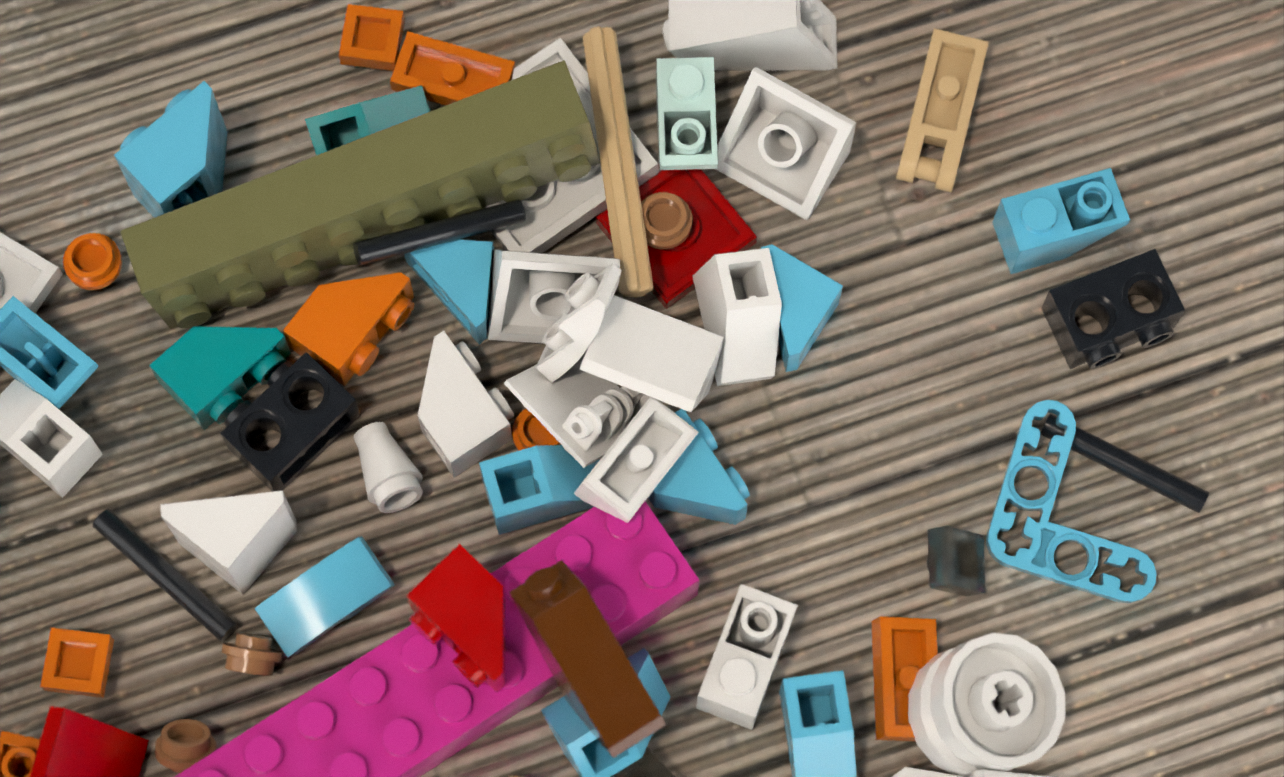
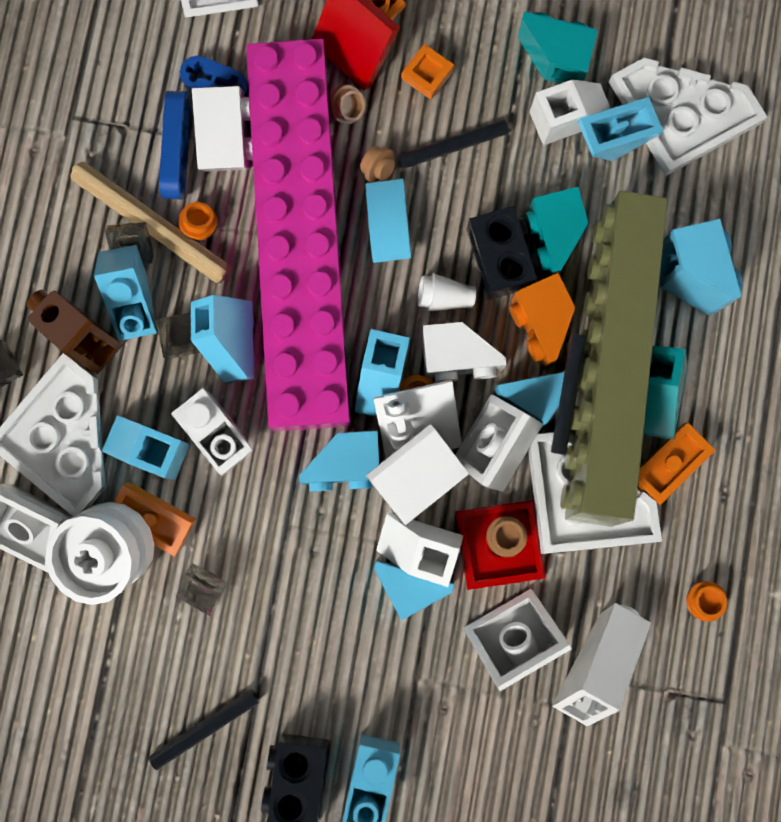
camera: 120 degrees right, 10 degrees up
orange plate [63,233,122,290] -> none
white slope [160,491,297,595] -> none
orange plate [338,4,405,71] -> none
red slope [406,543,506,693] -> none
reddish brown slope [509,560,666,758] -> none
white slope [536,263,622,383] -> none
white slope [574,397,699,523] -> none
tan axle [583,26,653,298] -> none
light aqua slope [656,57,718,170] -> none
tan plate [896,29,989,192] -> none
medium azure beam [986,400,1156,603] -> none

